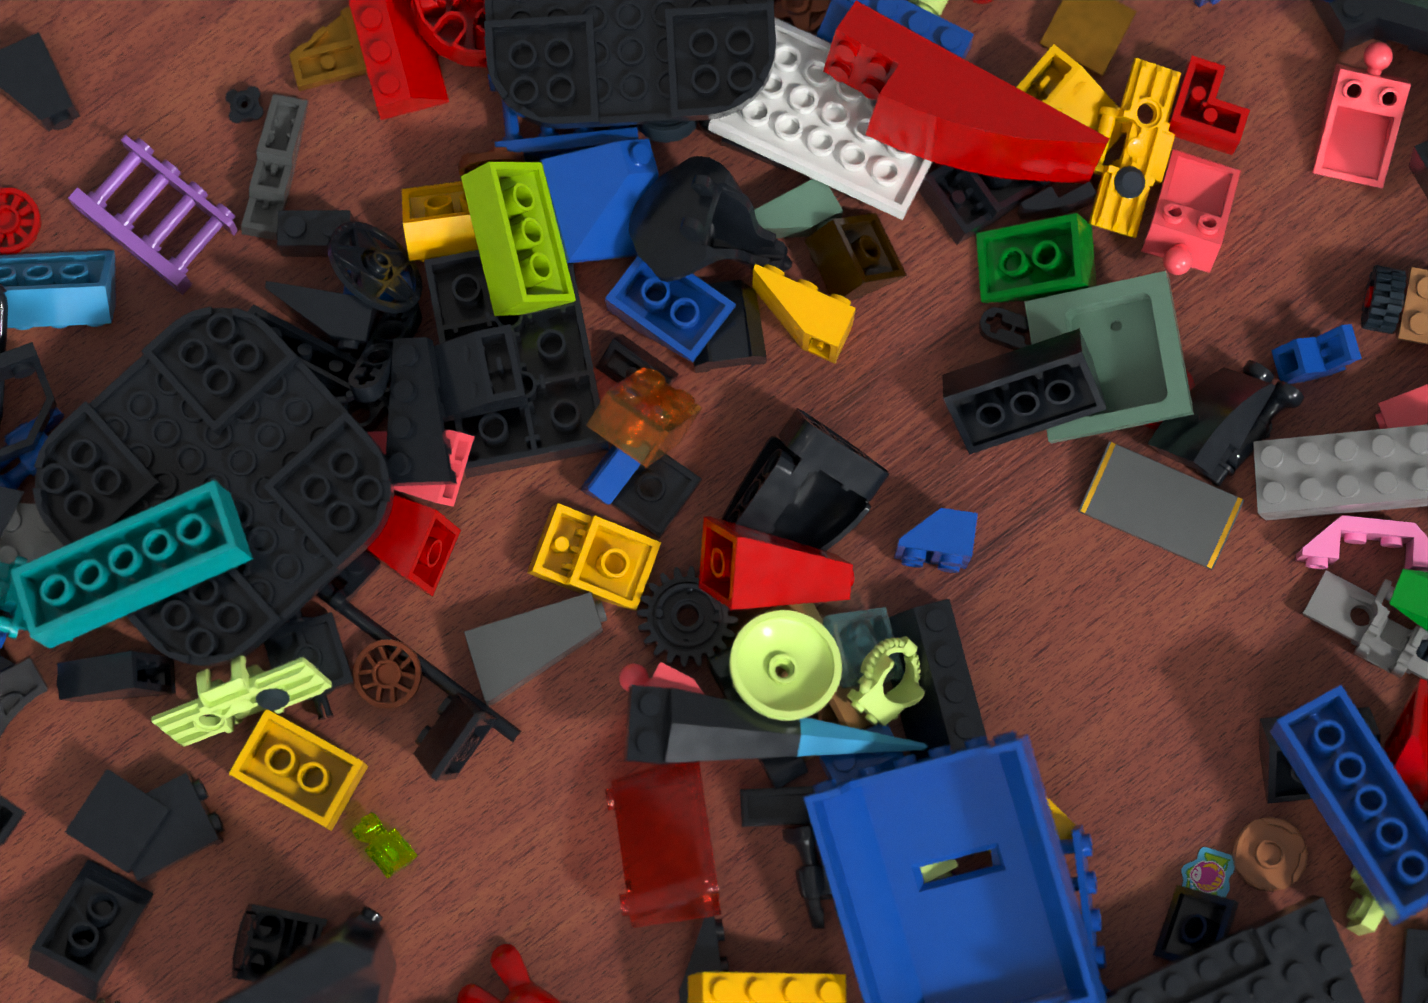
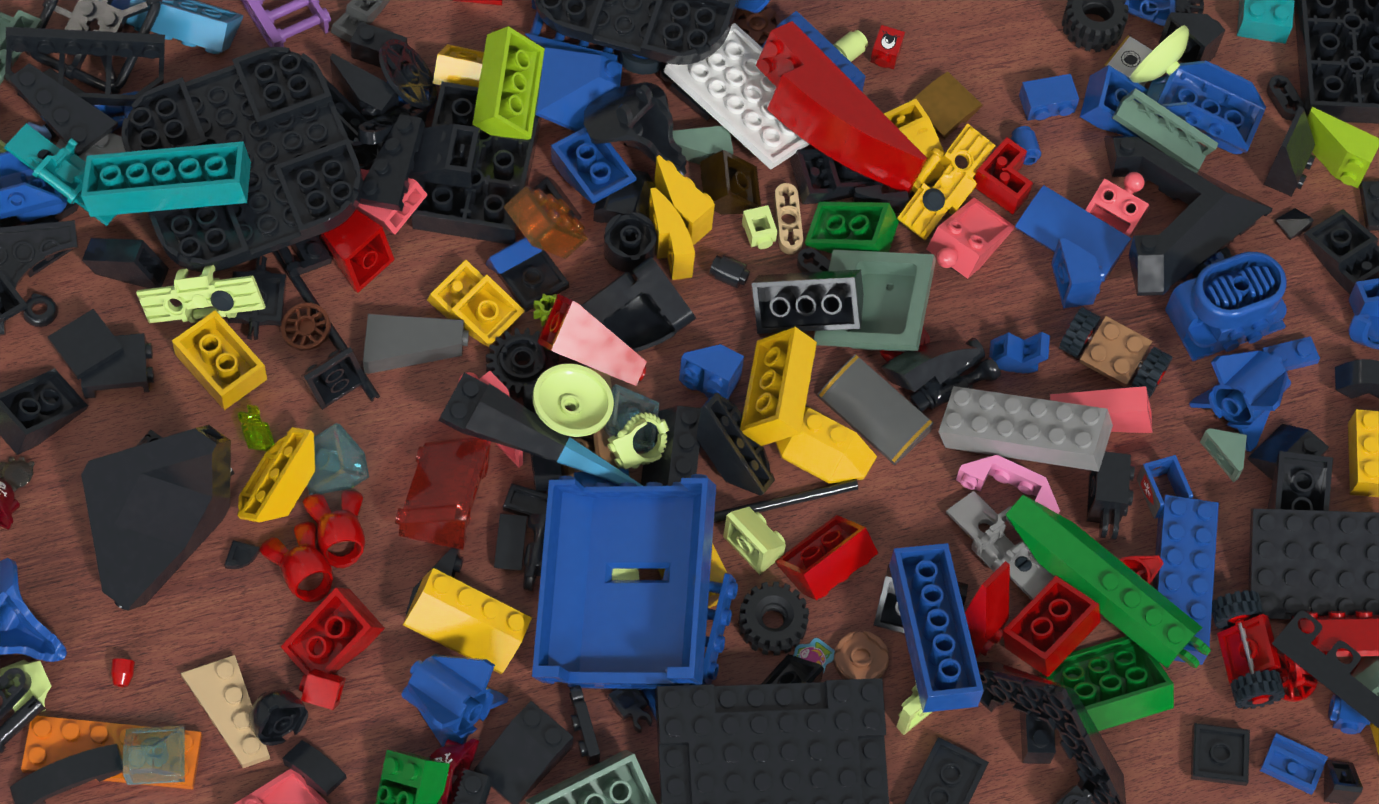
camera: 15 degrees right, 15 degrees down
none -> black piece [23,293,58,327]
none -> yellow wedge [237,427,315,523]
none -> red piece [303,490,365,568]
none -> clear light blue slope [308,423,369,495]
none -> black slope [494,514,527,570]
none -> lime gear [533,294,557,326]
none -> black brick [604,212,657,275]
none -> yellow slope [648,188,695,280]
none -> black wedge [696,392,775,495]
none -> black brick [709,255,750,288]
none -> black piece [714,479,858,523]
none -> yellowish green slope [723,507,786,575]
none -> black tyre [738,581,809,656]
none -> yellow brick [740,327,817,446]
none -> yellowish green brick [742,205,777,249]
none -> tan beam [774,183,803,255]
none -> yellow wedge [775,407,877,483]
none -> red slope [775,515,878,601]
none -> blue brick [1011,126,1041,165]
none -> blue slope [1015,185,1132,282]
none -> blue slope [1051,238,1104,309]

